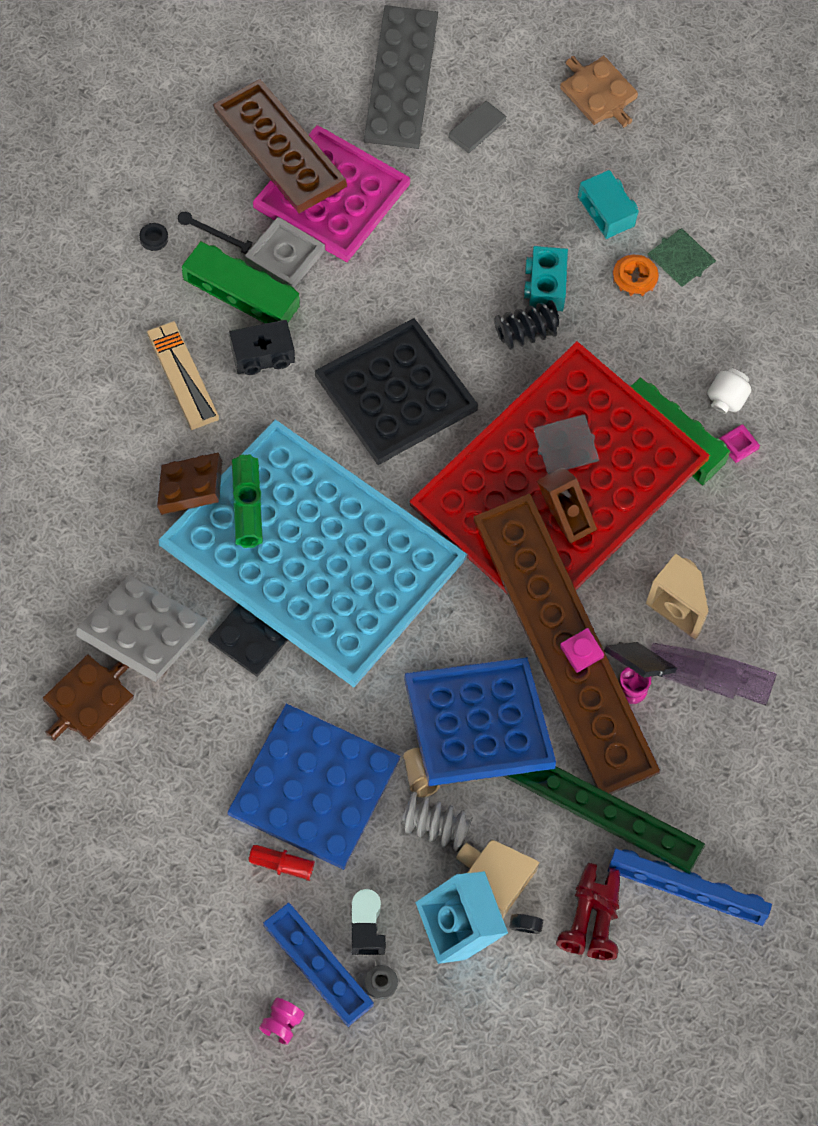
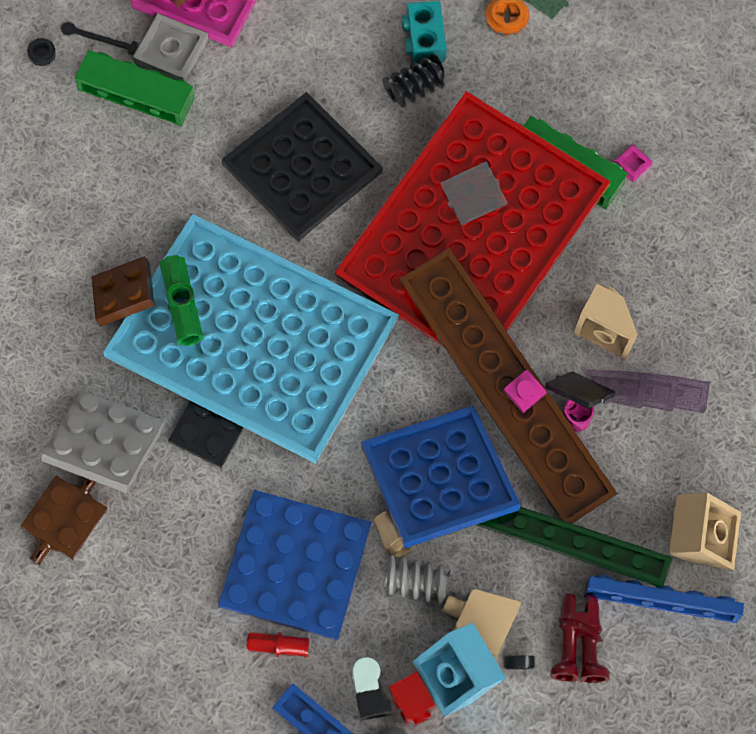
camera: 10 degrees left, 5 degrees up
tan tile [147,321,219,430] -> none
black brick [229,320,295,375] -> none
reddish brown slope [537,467,597,544] -> none
white head [707,368,752,414] -> none
none -> red brick [388,672,435,726]
none -> tan slope [669,493,741,570]

